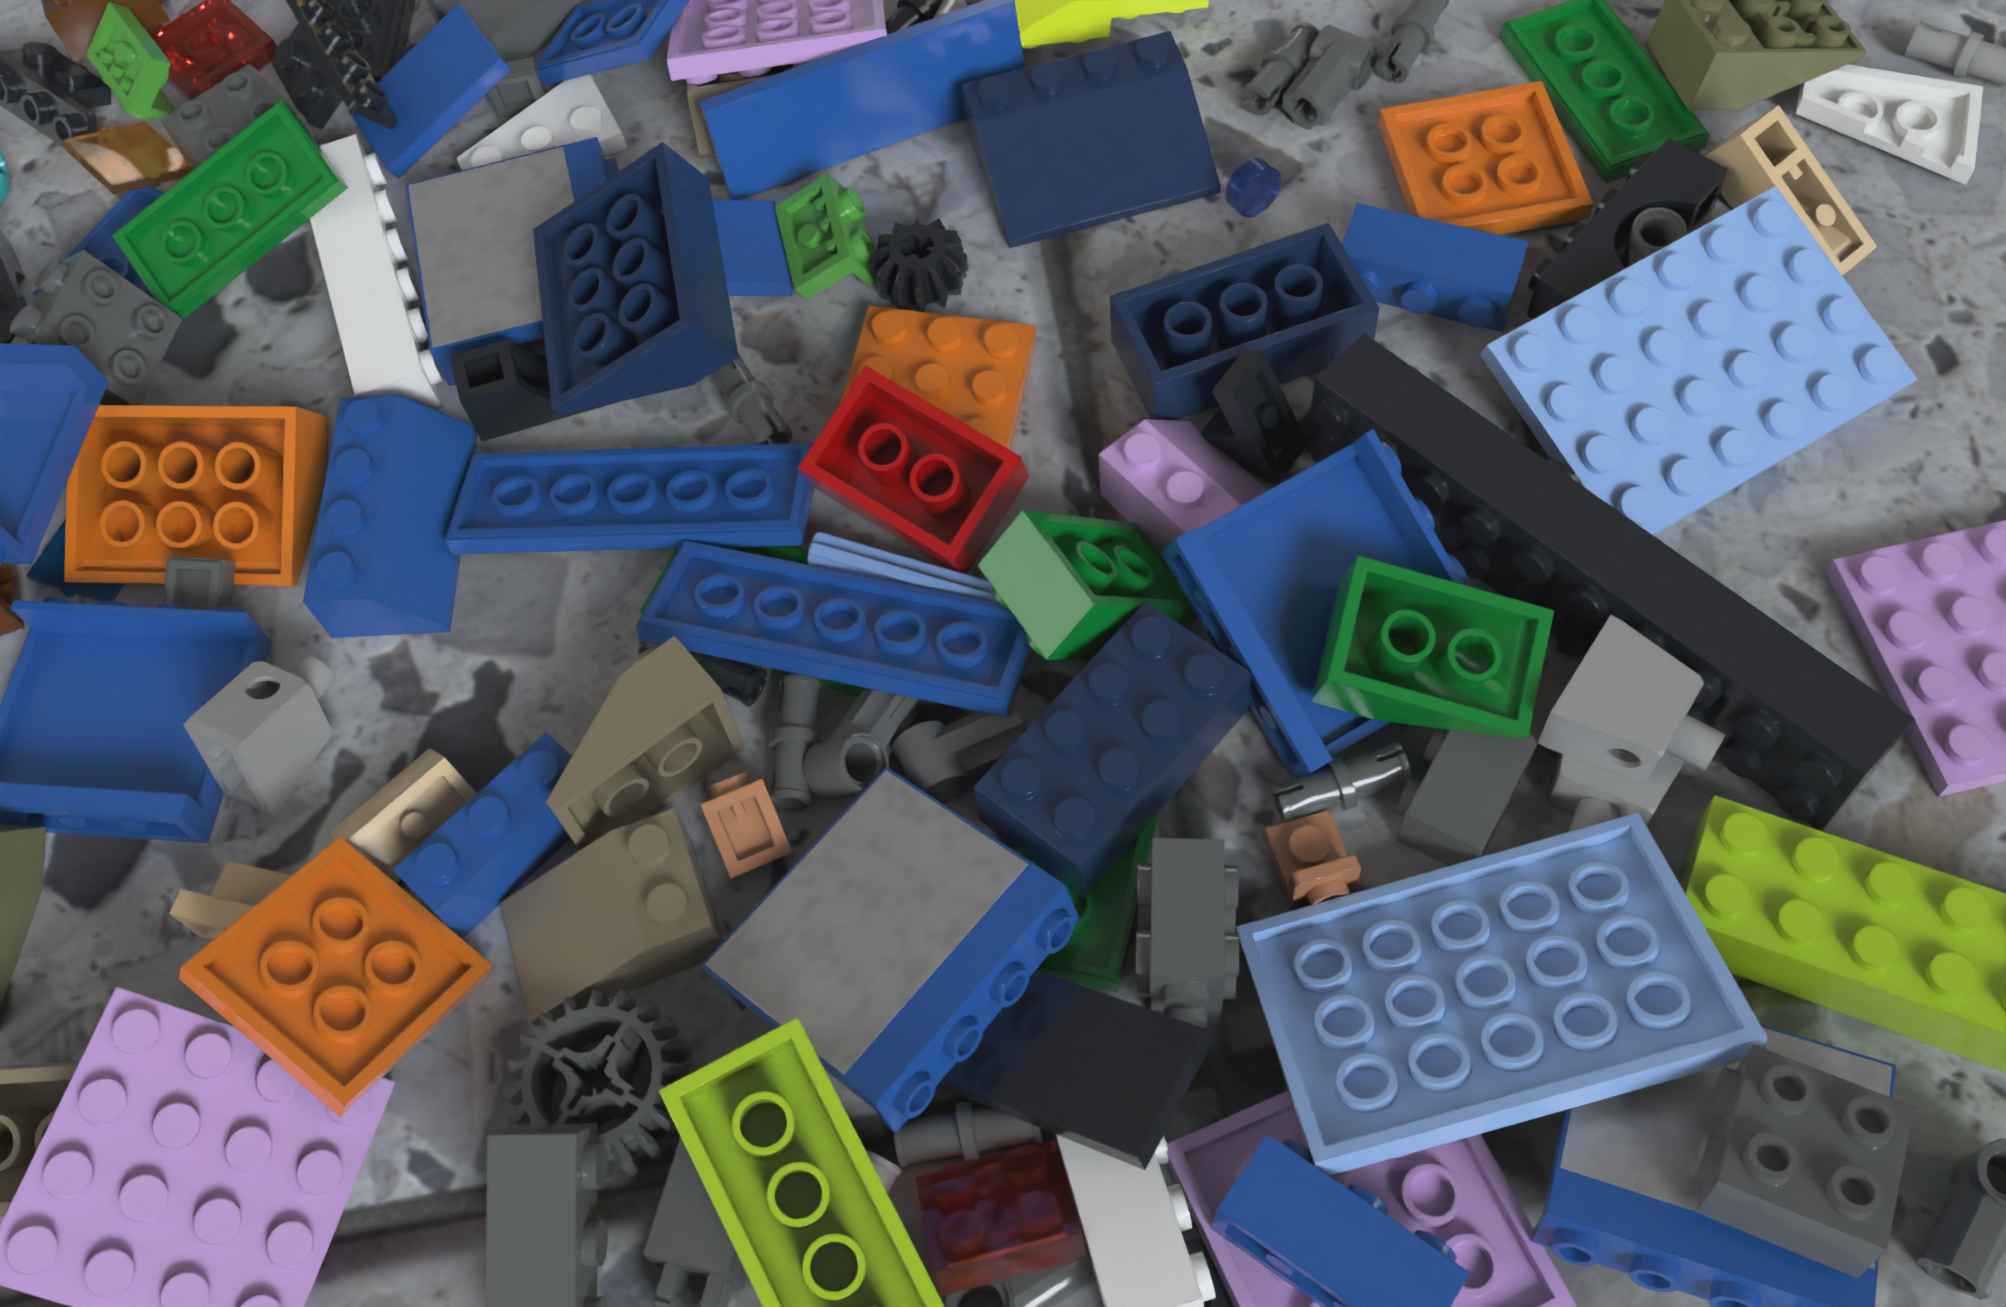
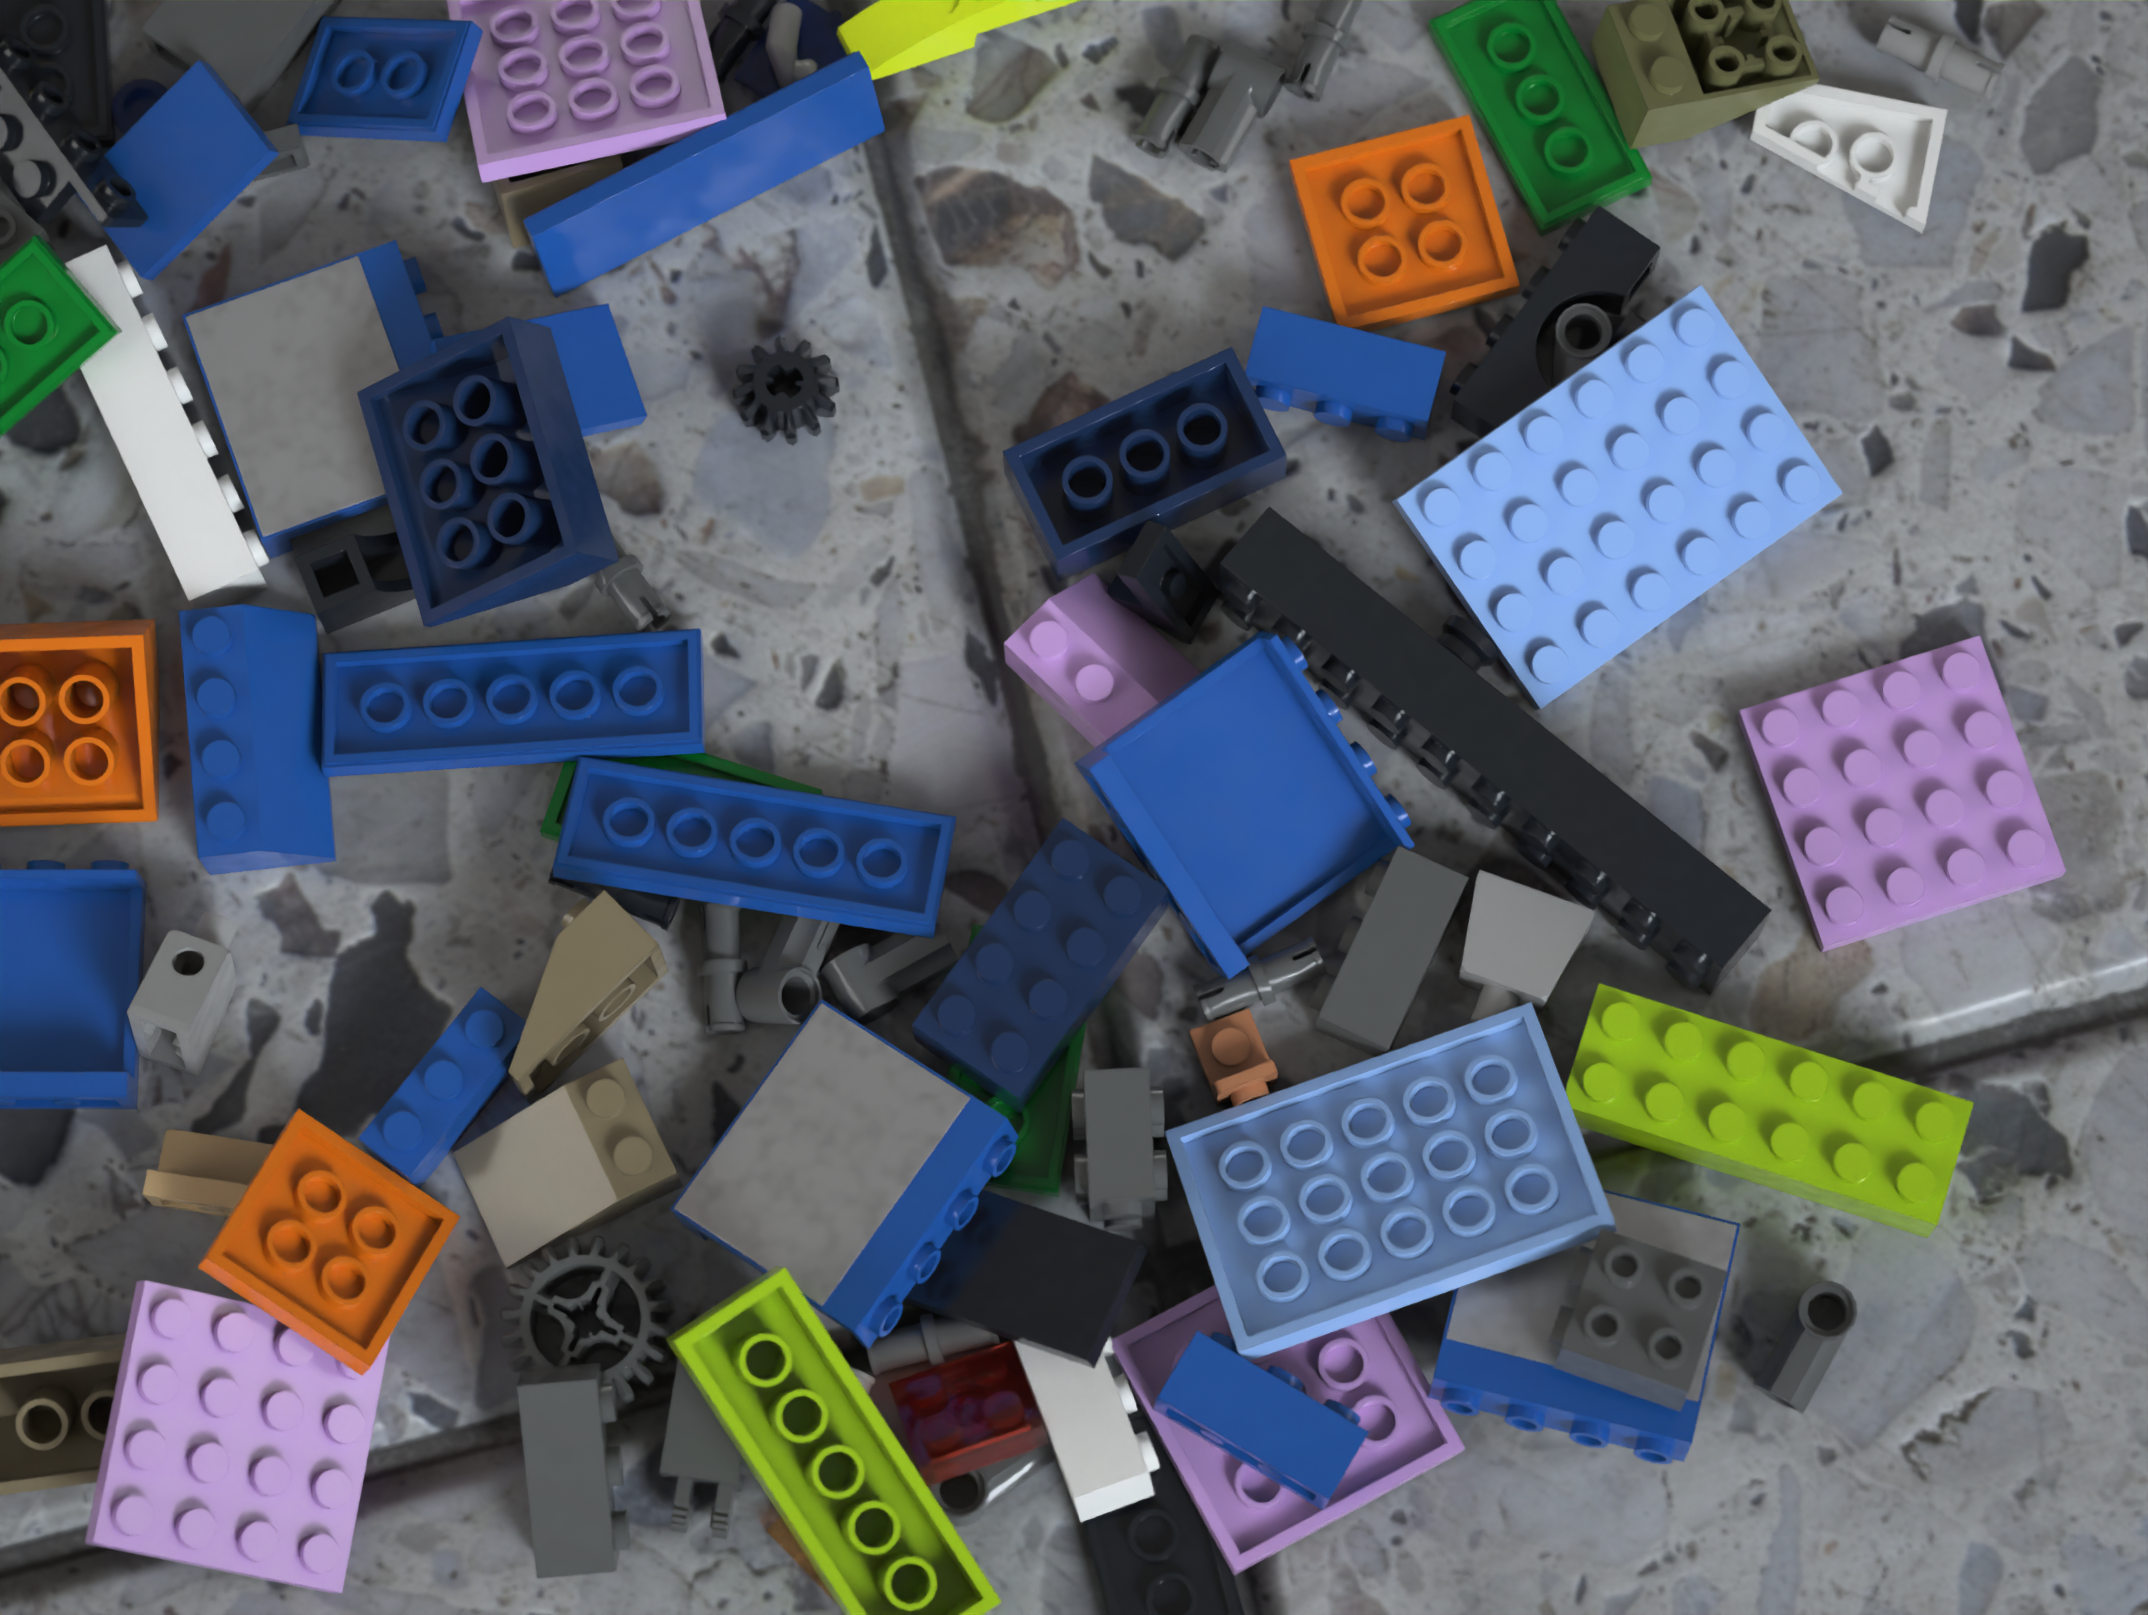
camera: 10 degrees left, 15 degrees up
dark grey tile [163,556,236,611] -> none
tan panel [330,748,477,883] -> none
white wing [456,74,627,170] -> none
nougat bracket [700,772,793,879] -> none
bright green bracket [775,173,877,300] -> none
red brick [798,365,1029,573] -> none
medium blue axle [808,532,998,602] -> none
orange plate [840,306,1037,450] -> none
dark blue slope [961,31,1221,248] -> none
green slope [978,510,1198,660] -> none
clear blue tile [1225,158,1281,218] -> none
green slope [1311,555,1554,740] -> none
light grey torso [1538,615,1726,782] -> none
tan slope [1704,105,1877,276] -> none

